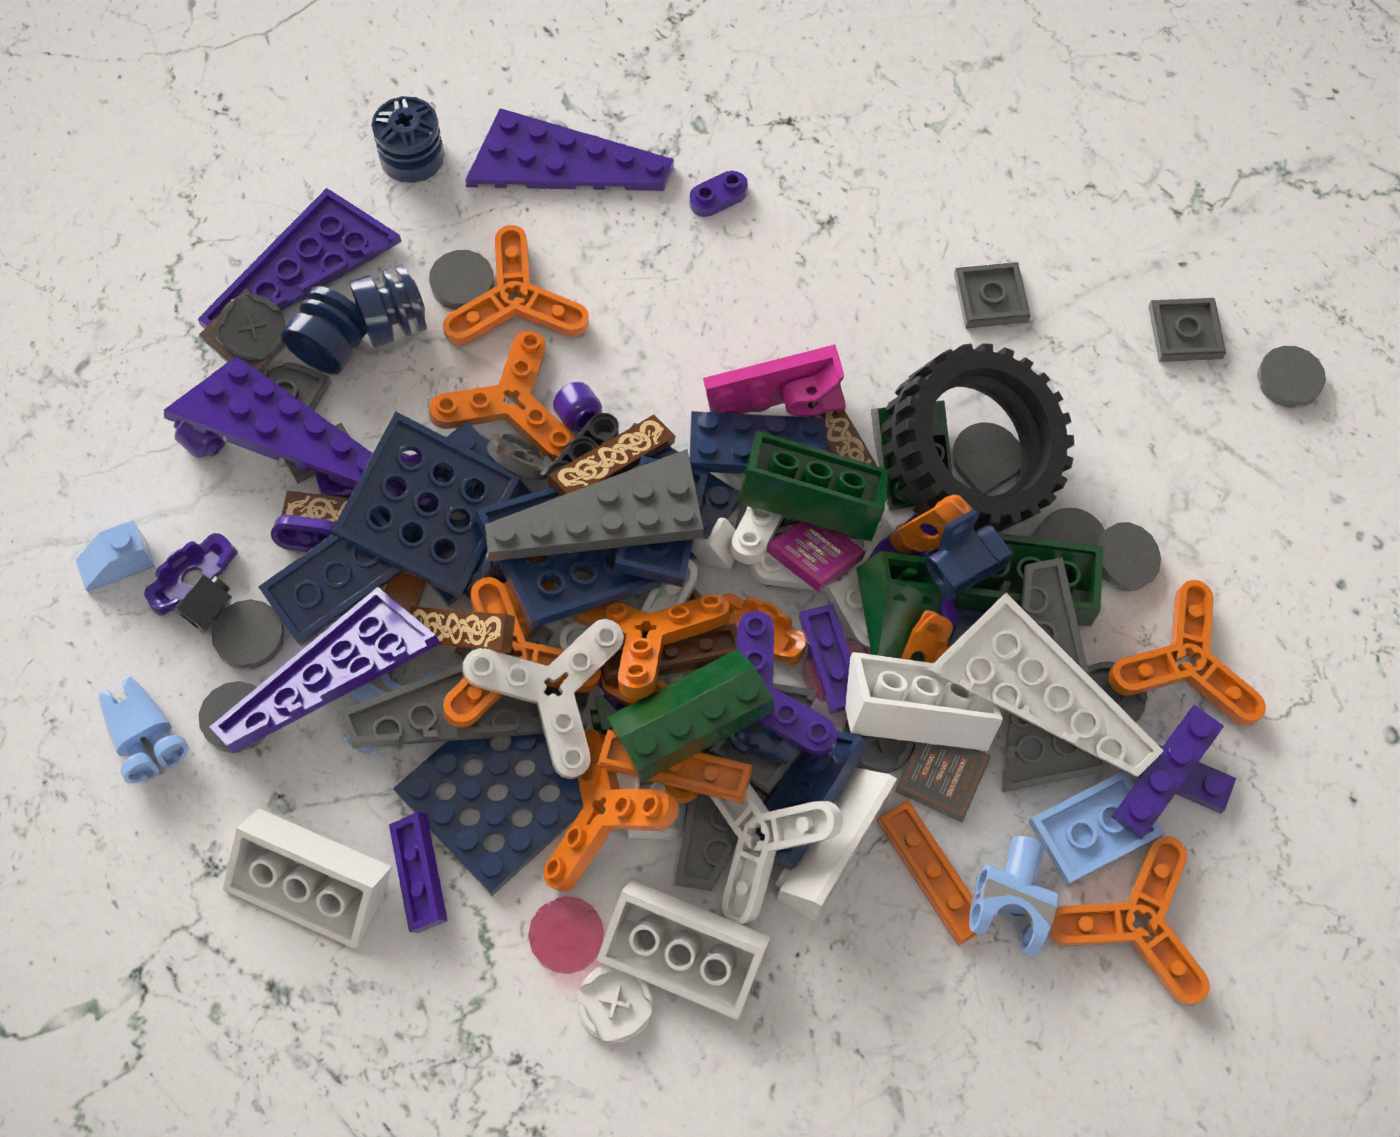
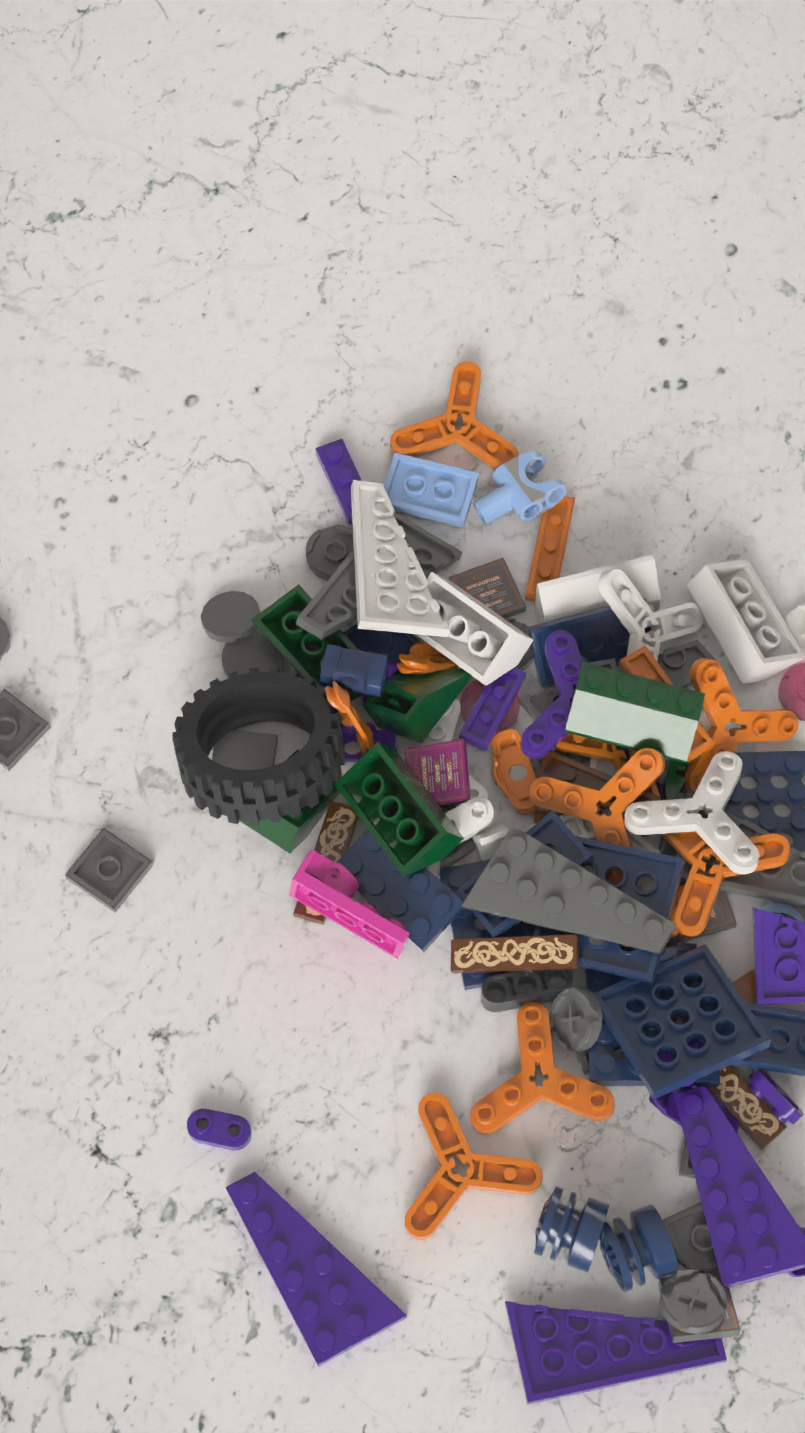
camera: 135 degrees left, 0 degrees up
dark blue wheel [371,96,445,183] -> none
reddish brown tile [410,606,515,653] -> none
dark grey tile [429,250,494,310] -> none
dark purple head [553,382,602,431] -> none
orange piece [1108,580,1266,726] -> none
dark purple plate [1111,705,1224,840] -> none

